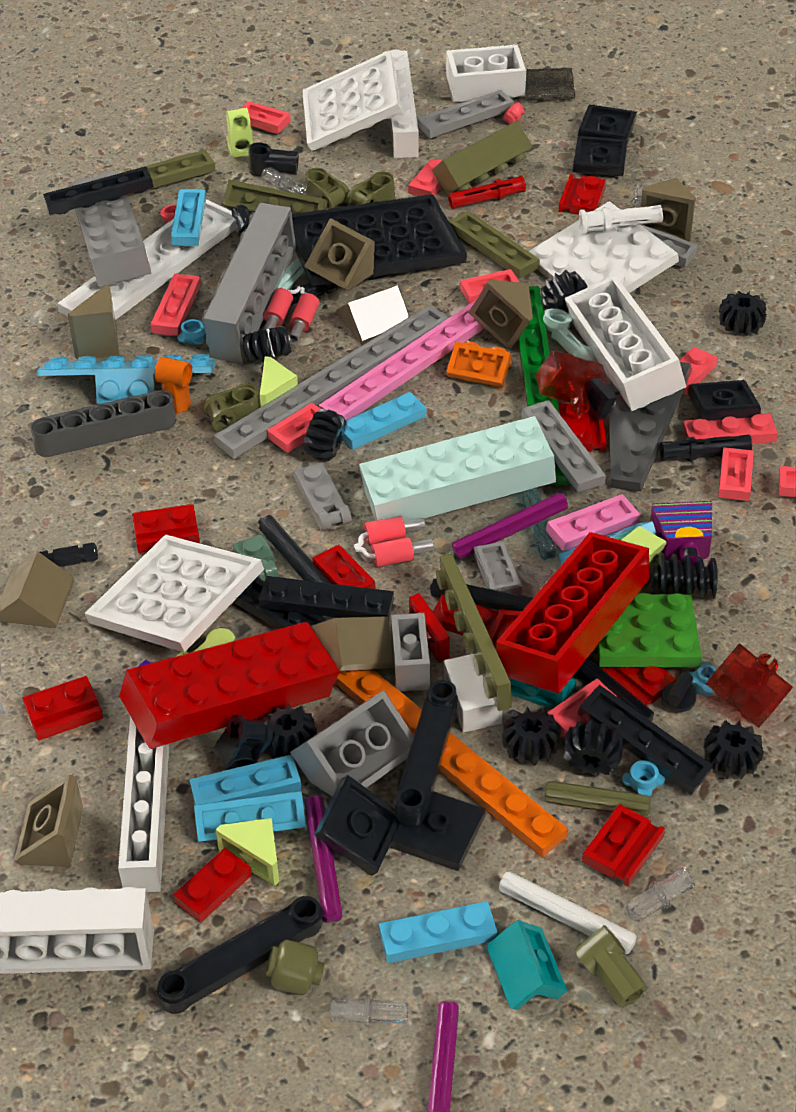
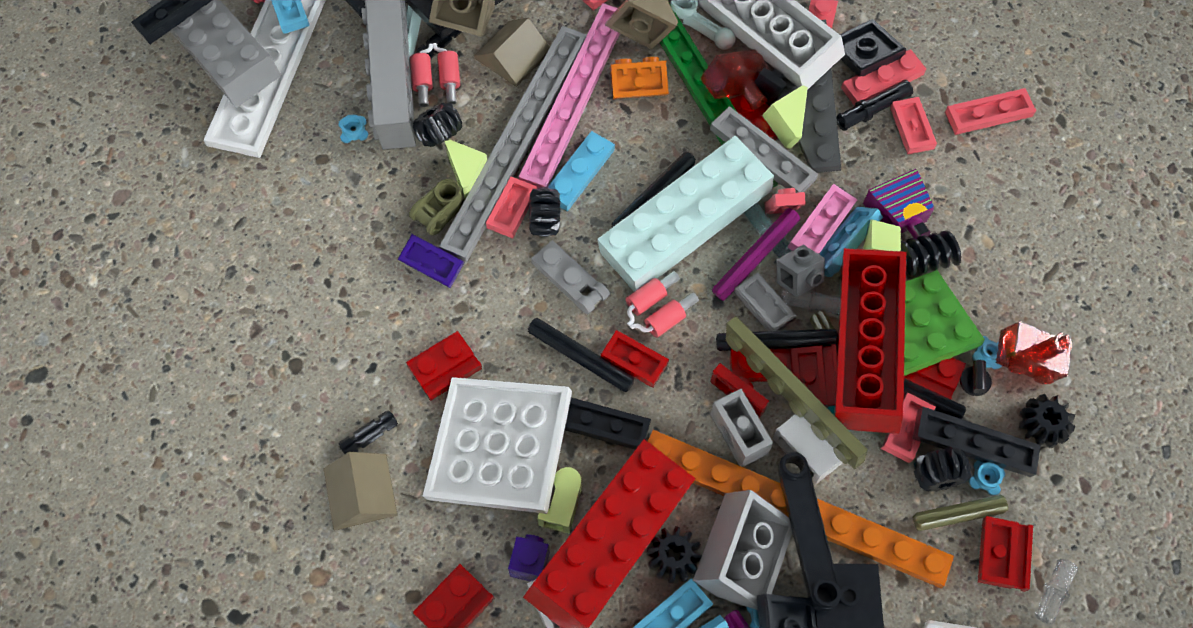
camera: 25 degrees left, 20 degrees up
dark grey beam [31,390,176,457] -> none
medium azure bracket [37,354,217,404] -> none
dark tan slope [67,285,119,359] -> none
coral plate [150,274,201,336] -> none
orange piece [155,357,192,414] -> none
black piece [215,715,273,771] -> none
sand green plate [233,534,278,581] -> none
black plate [259,576,394,622] -> none
dark tan slope [310,617,394,671] -> none
black gear [502,706,561,766] -> none
none -> dark purple plate [398,234,464,288]
none -> yellowish green slope [762,86,808,149]
none -> coral plate [764,188,806,214]
none -> dark grey brick [777,244,825,297]

